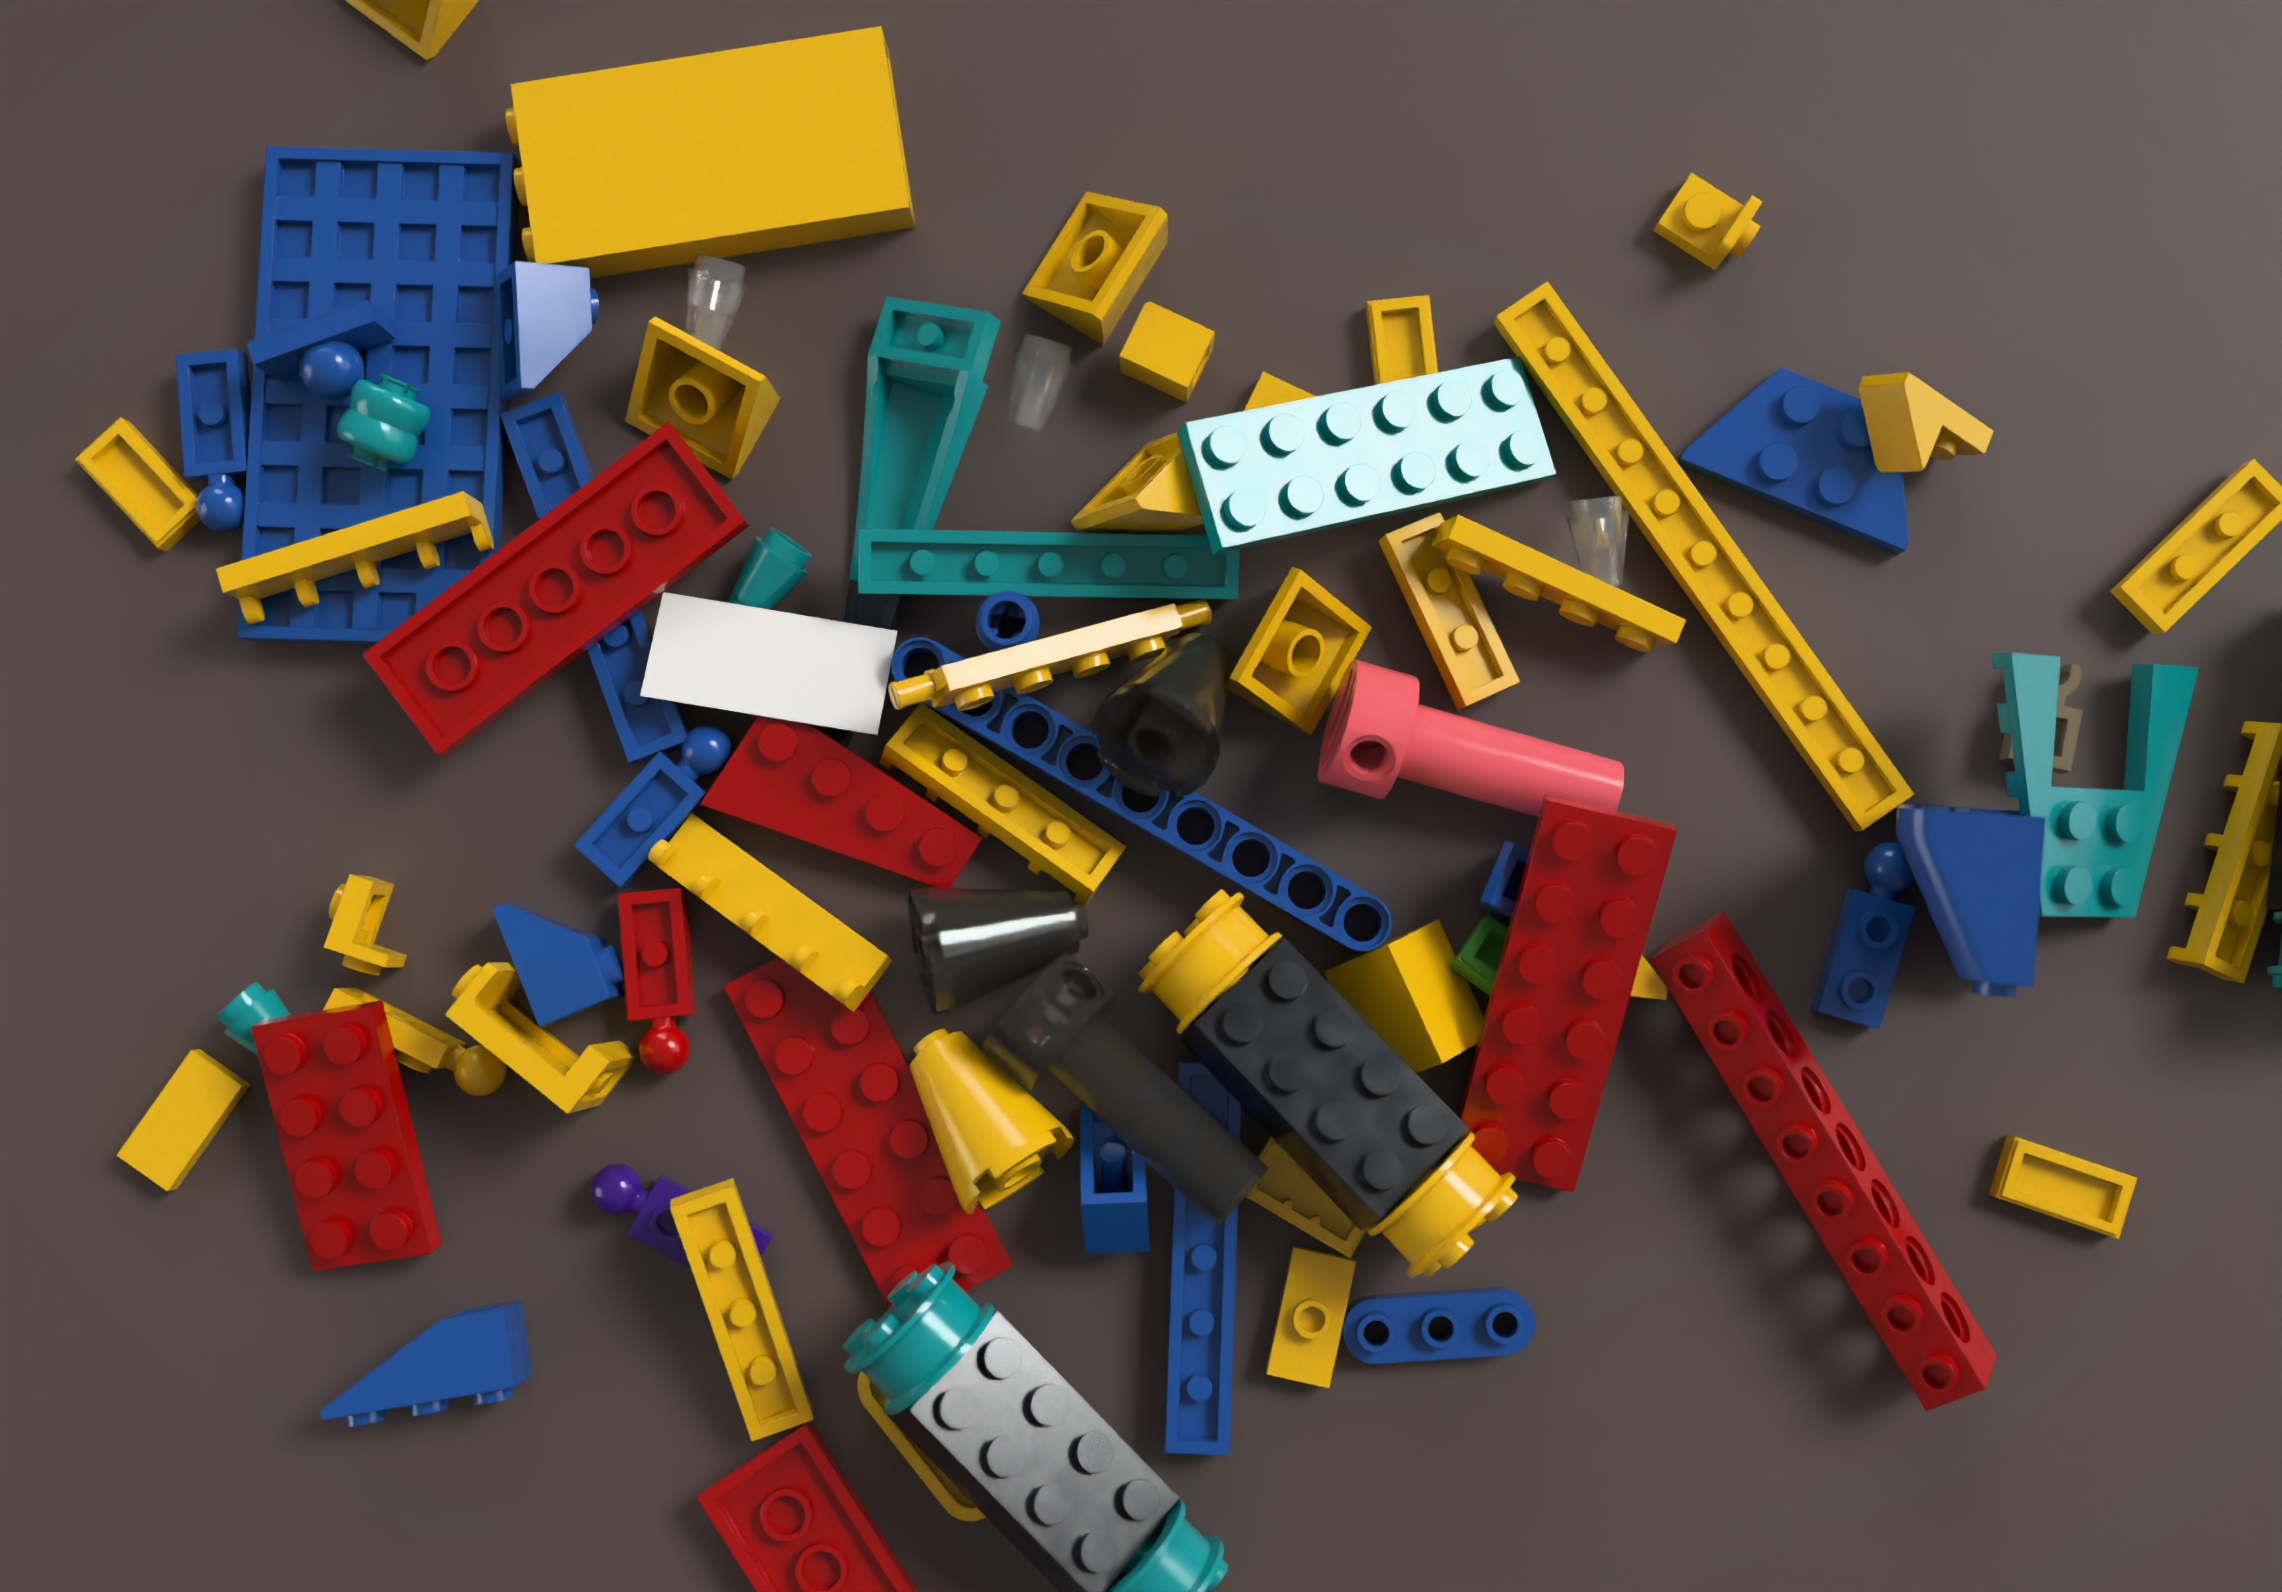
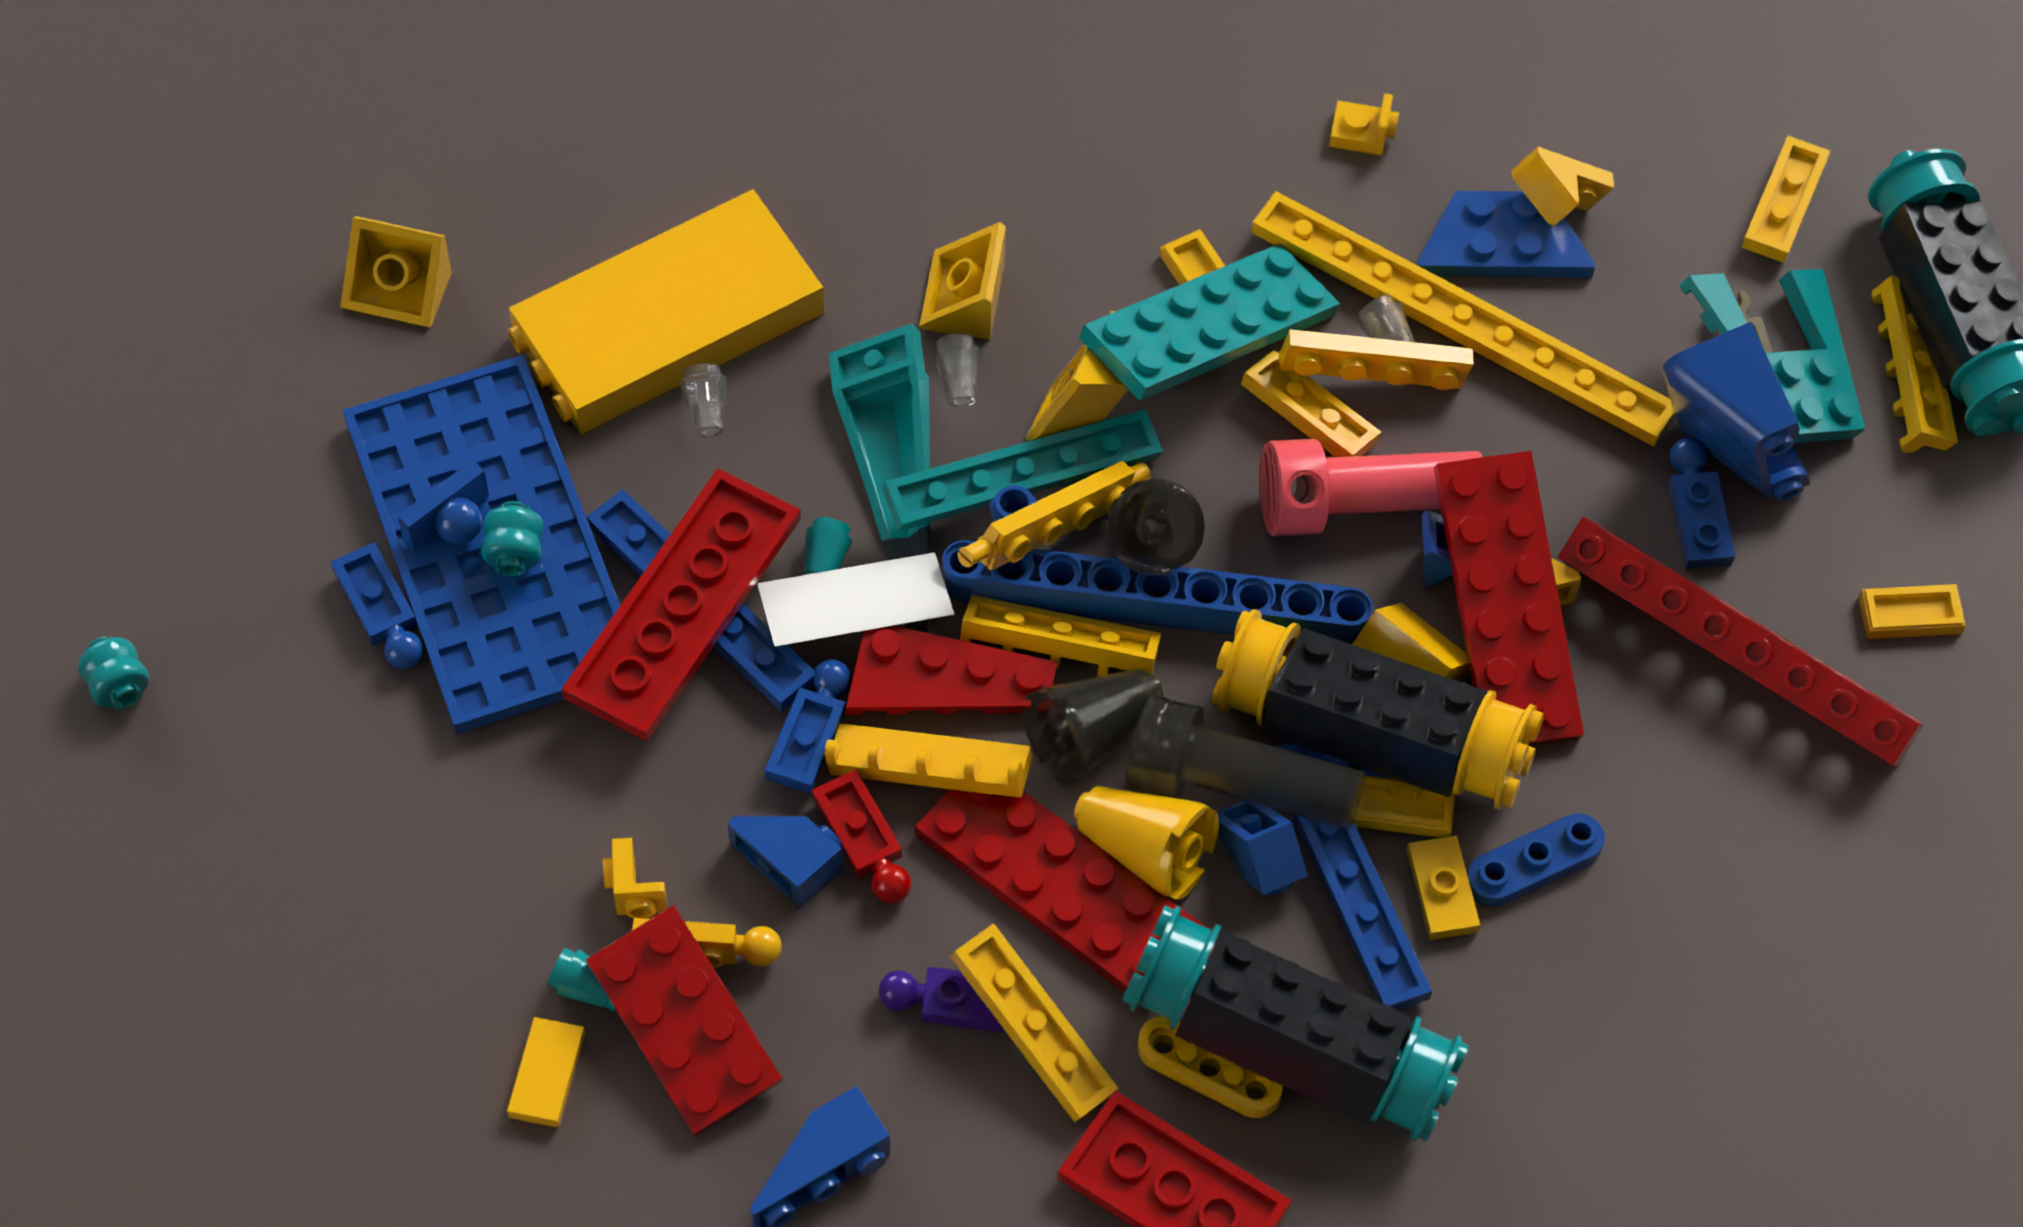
camera: 30 degrees left, 25 degrees down
yellow tile [75,417,201,552] -> none
yellow hinge [216,491,494,625] -> none
yellow panel [445,962,639,1114] -> none
slope [495,261,599,401] -> none
yellow slope [625,316,781,479] -> none
yellow panel [1119,302,1215,403] -> none
yellow slope [1226,567,1372,735] -> none
bright green tile [1449,913,1508,996] -> none

